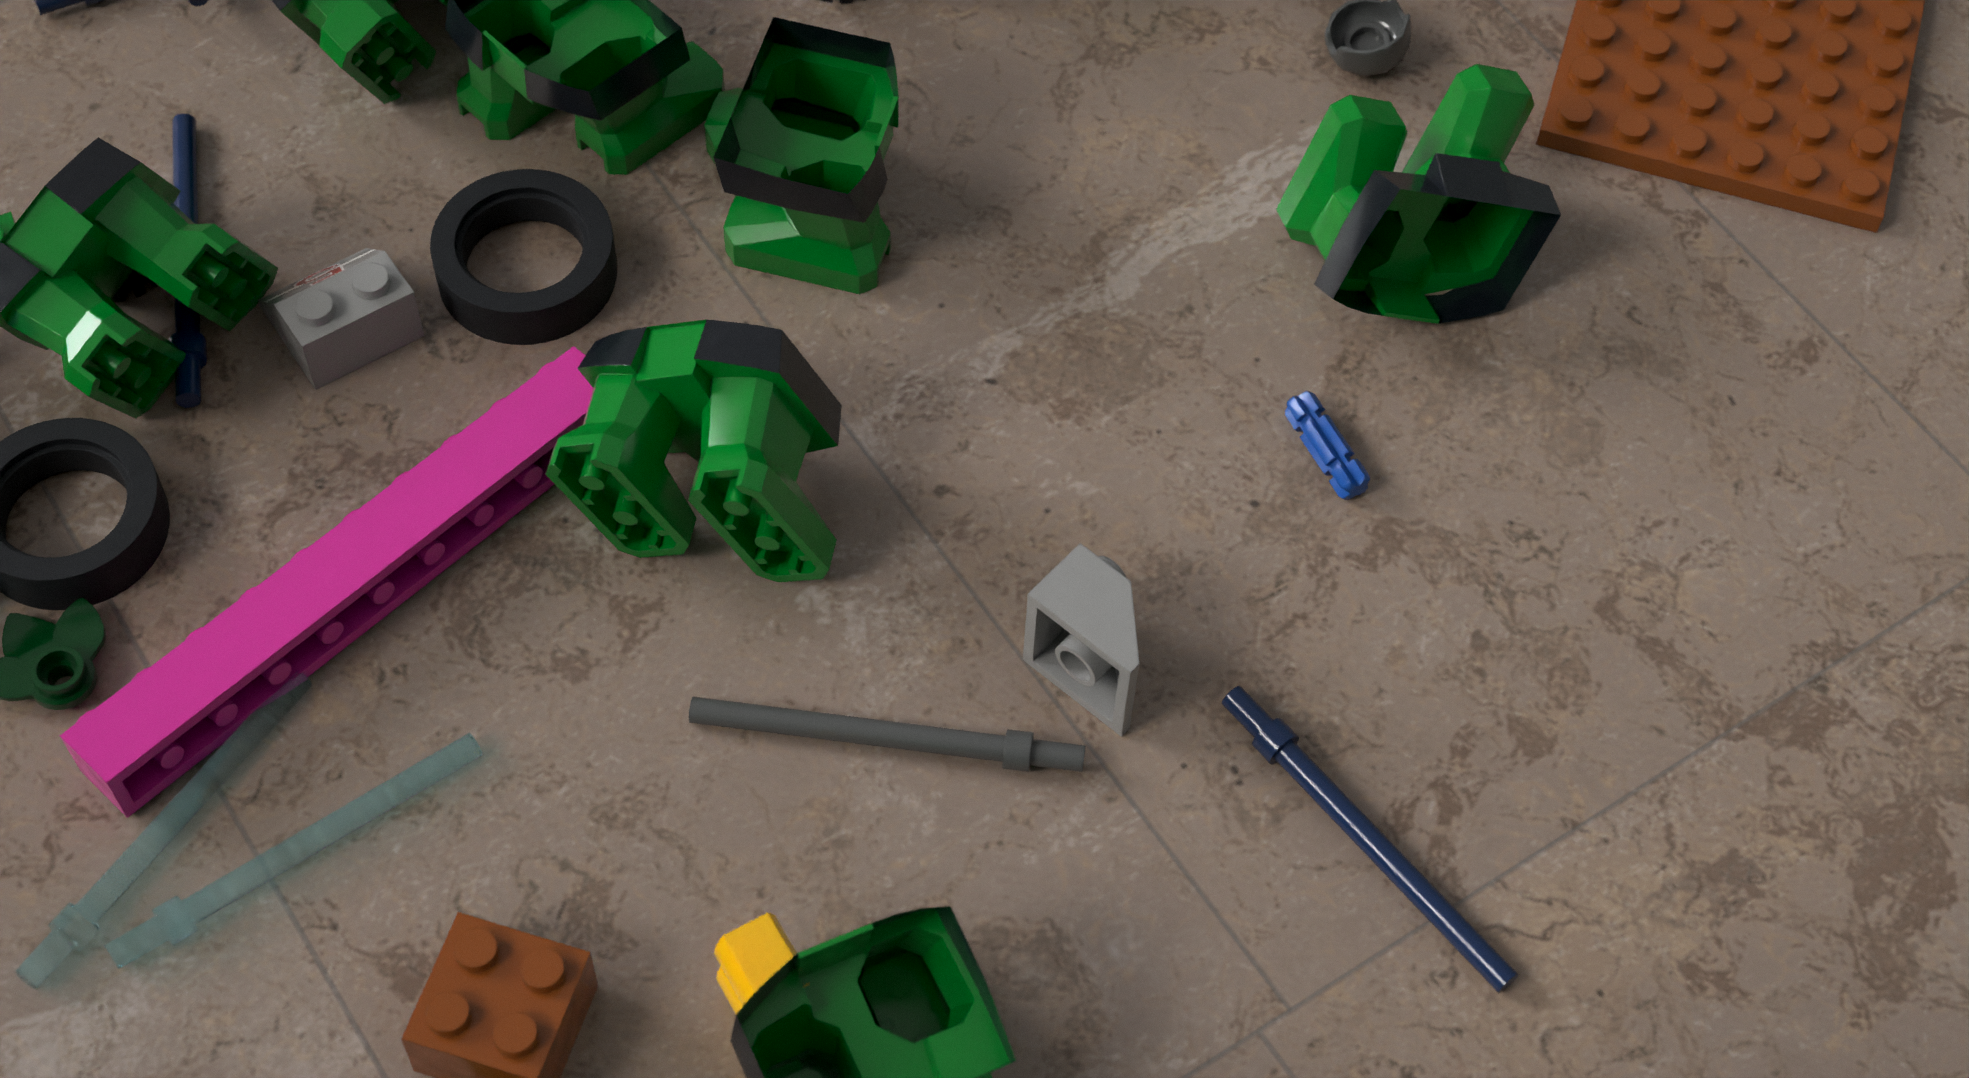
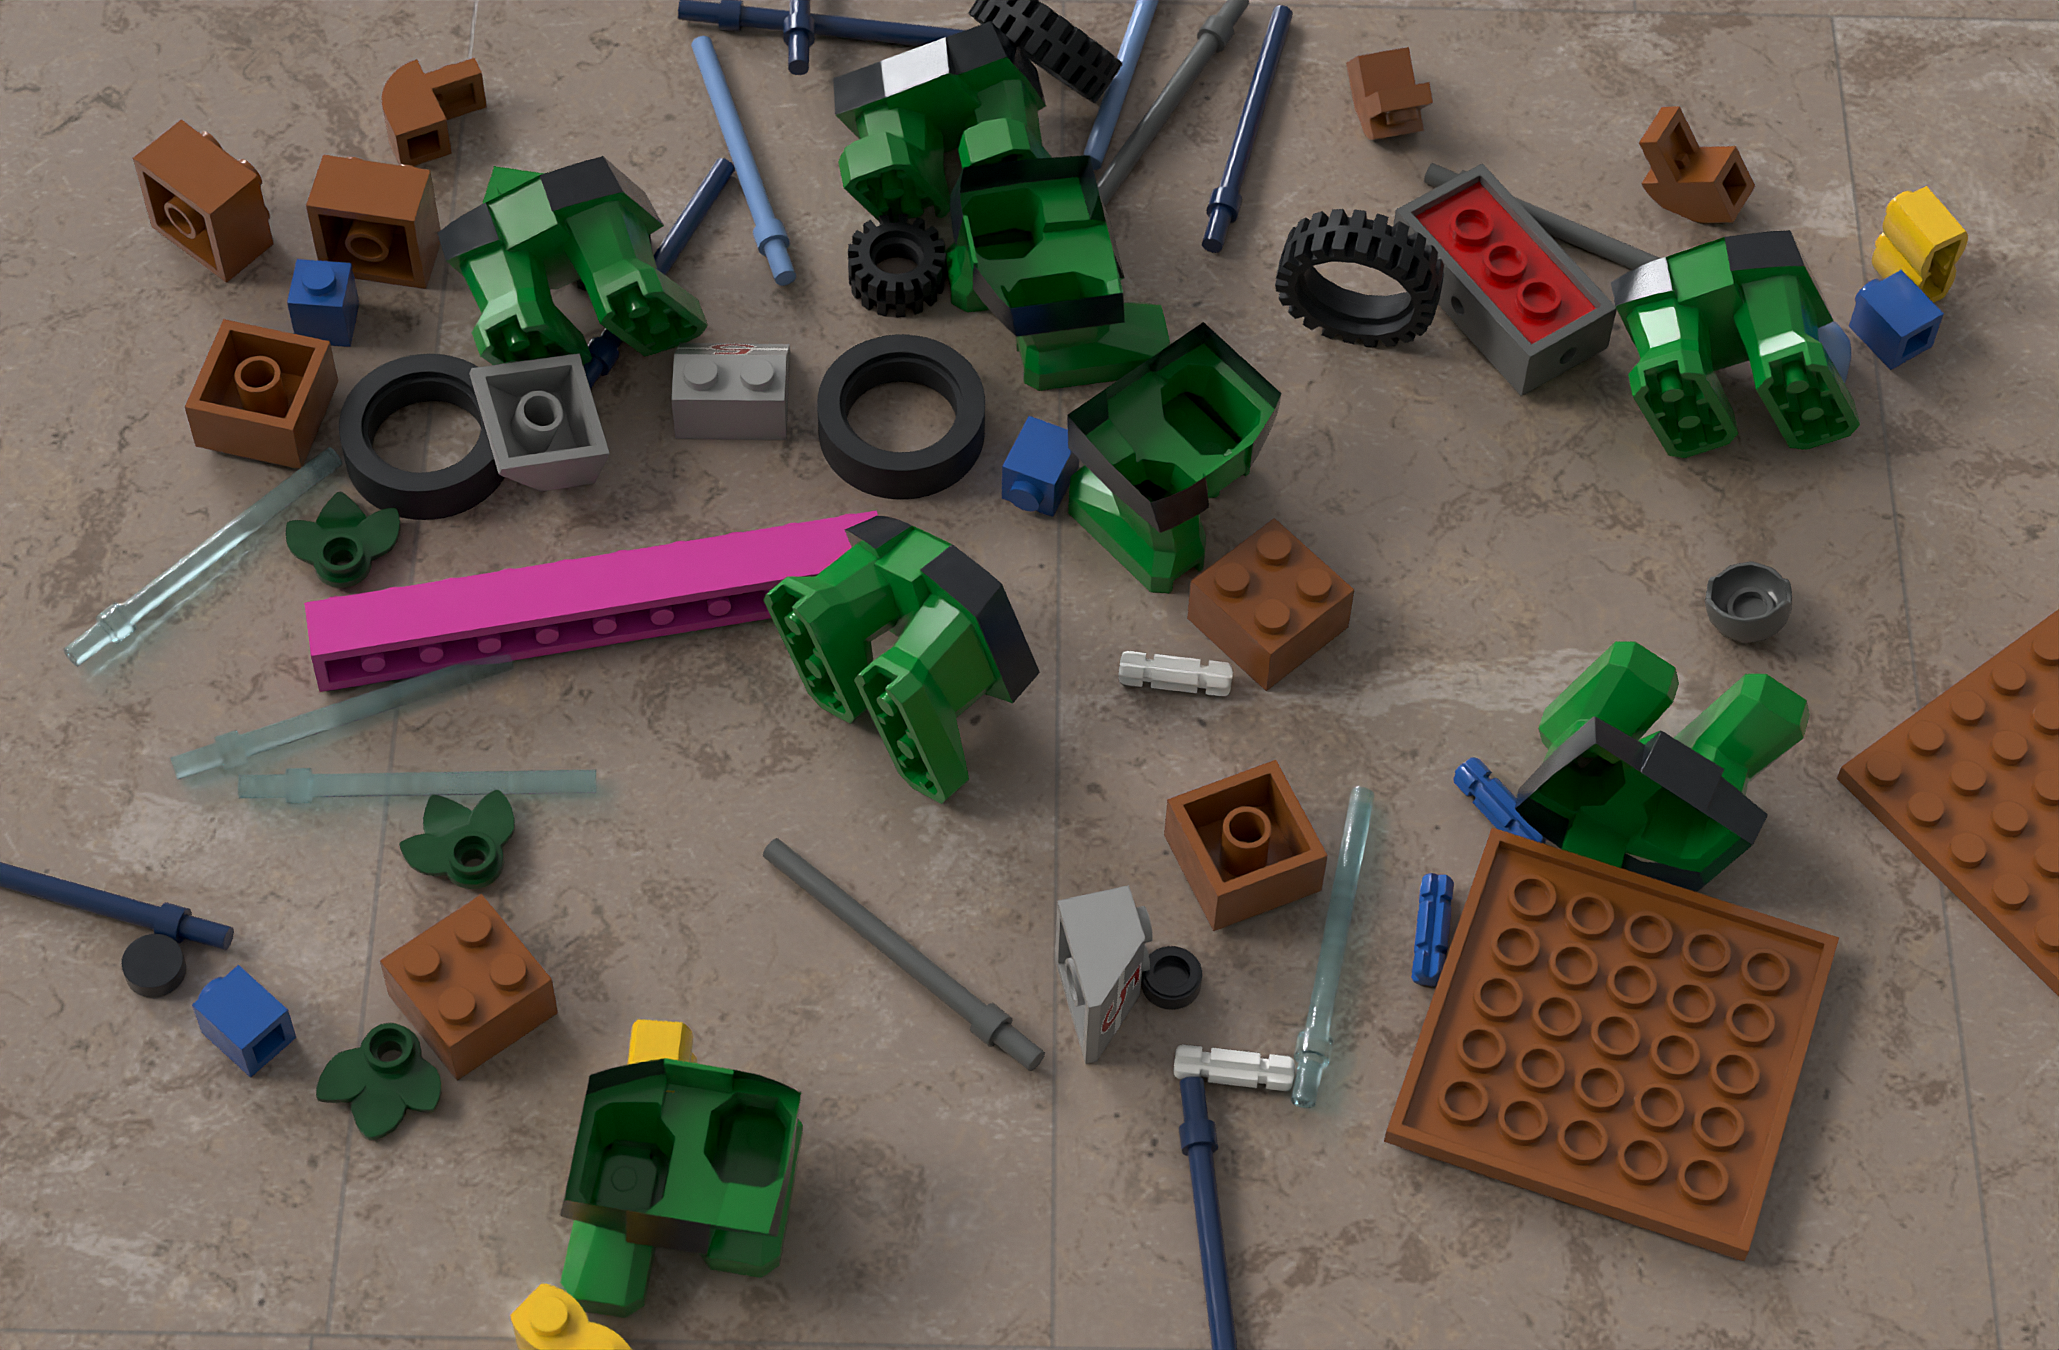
camera: 35 degrees right, 0 degrees up
none -> dark green plate [399,789,515,889]
none -> light grey slope [469,354,610,491]
none -> medium blue bar [691,36,796,285]
none -> black tyre [848,213,946,318]
none -> blue brick [1002,416,1080,517]
none -> white axle [1119,651,1233,696]
none -> black tile [1141,946,1202,1010]
none -> dark orange brick [1164,760,1328,931]
none -> white axle [1173,1044,1295,1091]
none -> dark orange brick [1187,518,1354,691]
none -> clear light blue bar [1291,787,1374,1108]
none -> dark orange plate [1384,827,1839,1262]
none -> blue axle [1453,757,1546,844]

